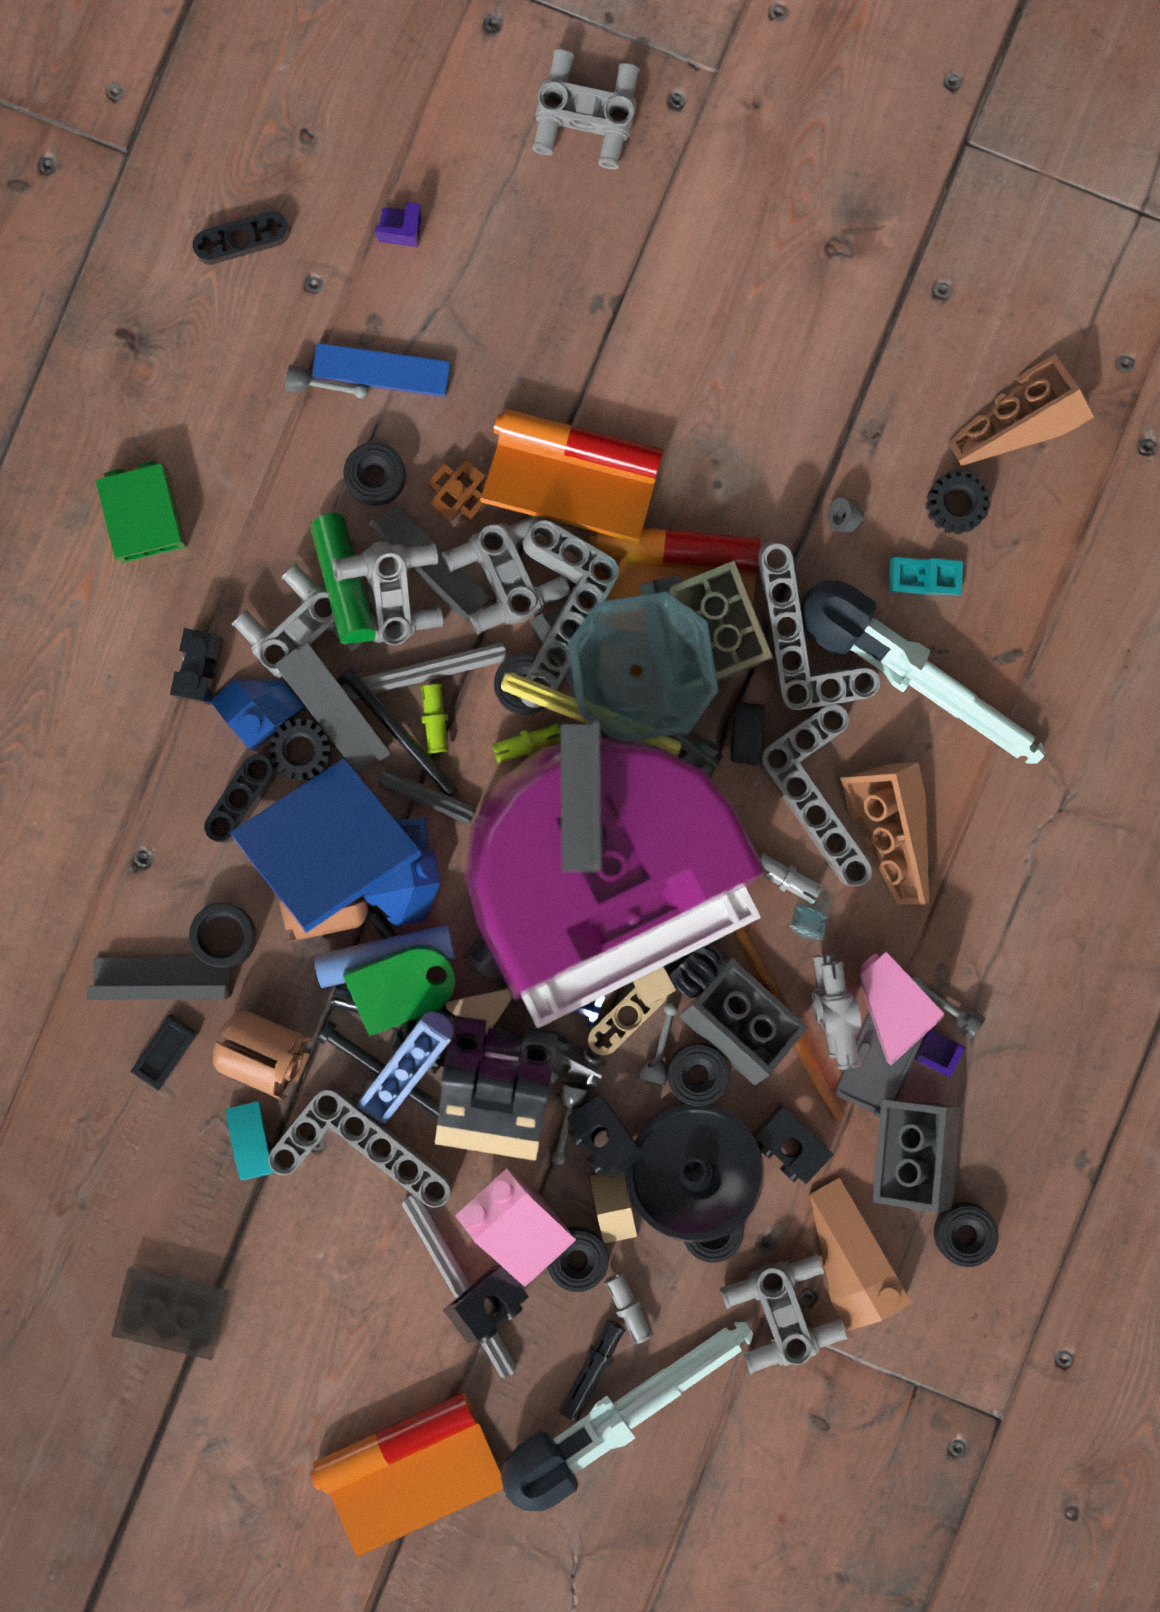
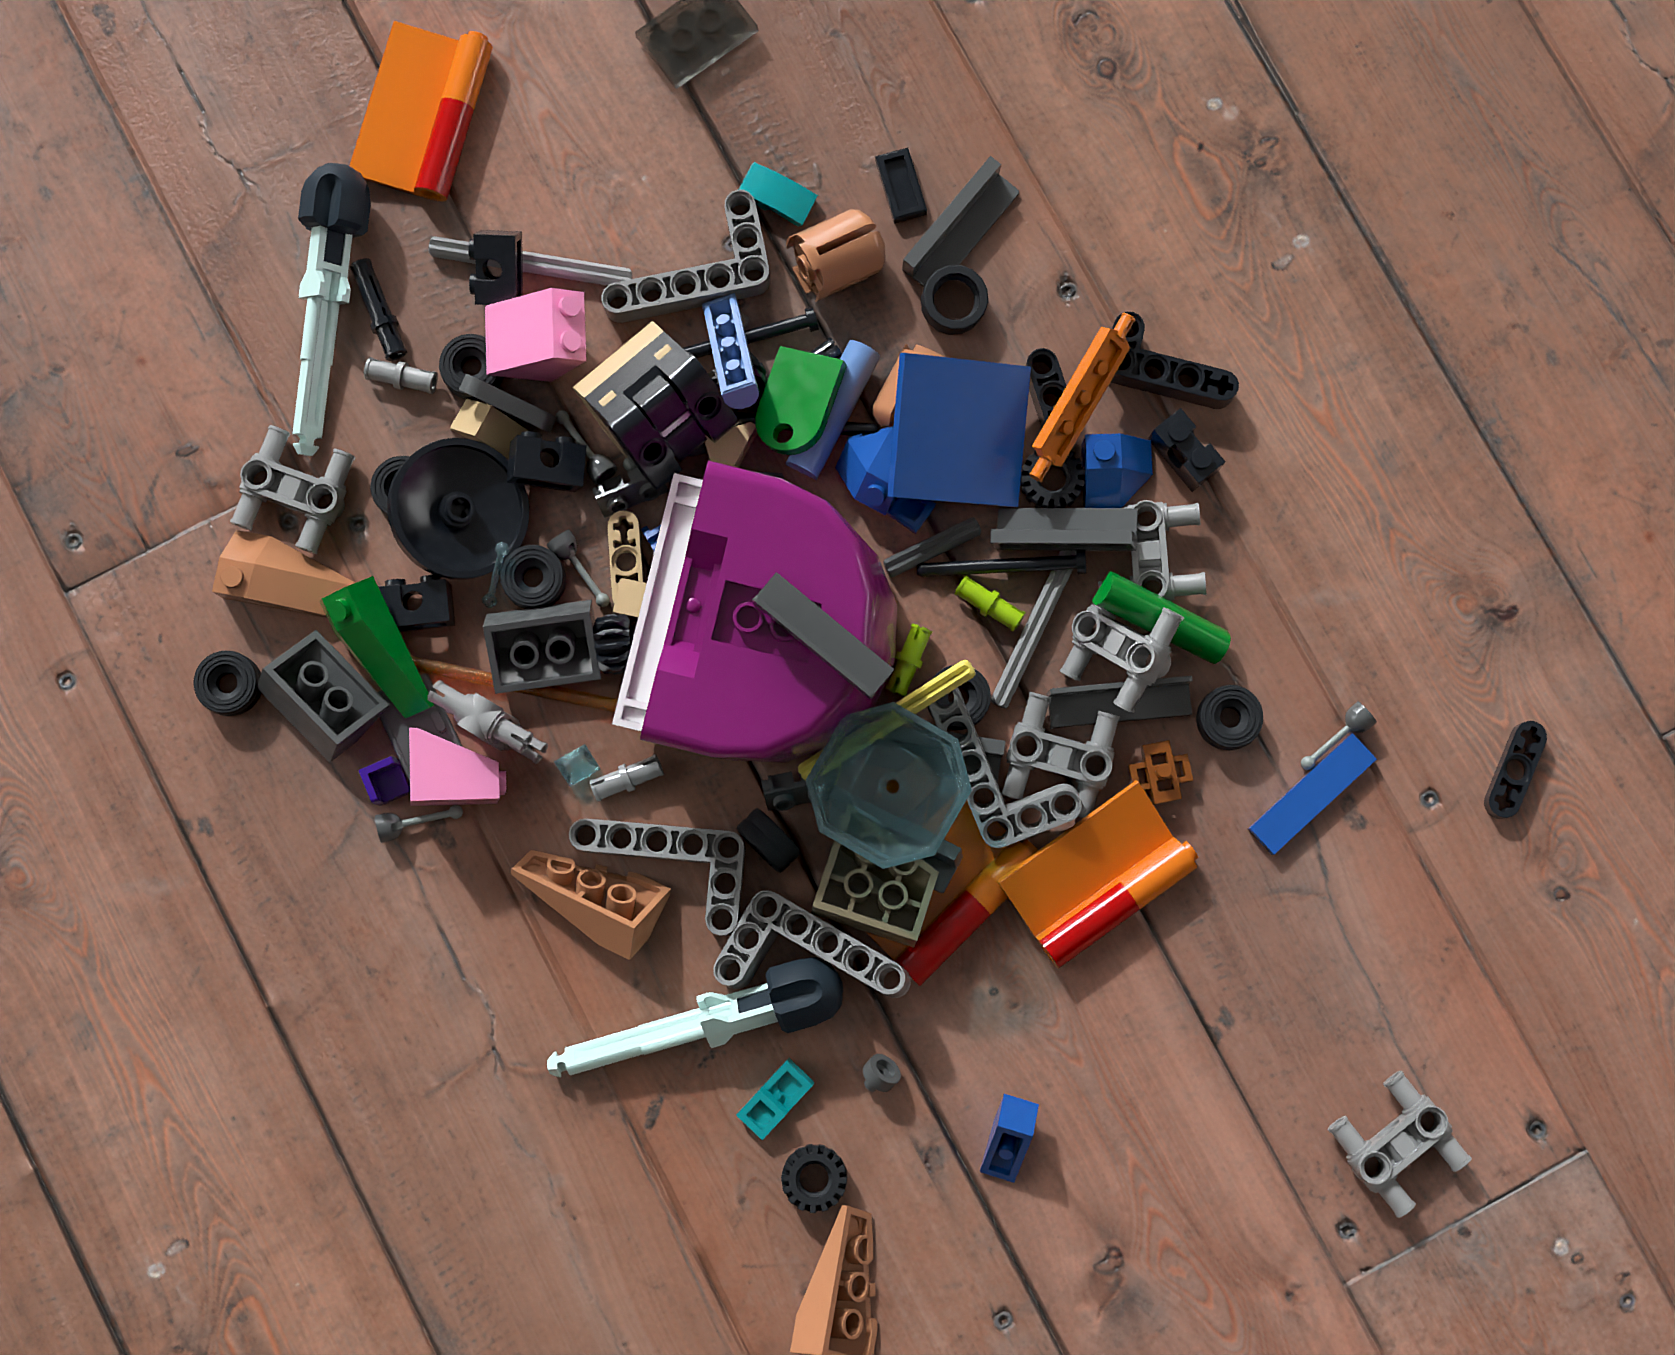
camera: 125 degrees right, 5 degrees down
green brick [95,461,187,563] -> none
dark purple panel [375,202,422,247] -> none
none -> green wedge [319,576,434,718]
none -> dark grey beam [458,374,558,433]
none -> clear light blue hinge [482,542,509,608]
none -> blue slope [980,1094,1039,1183]
none -> orange plate [1029,313,1136,482]
none -> black beam [1111,311,1239,409]

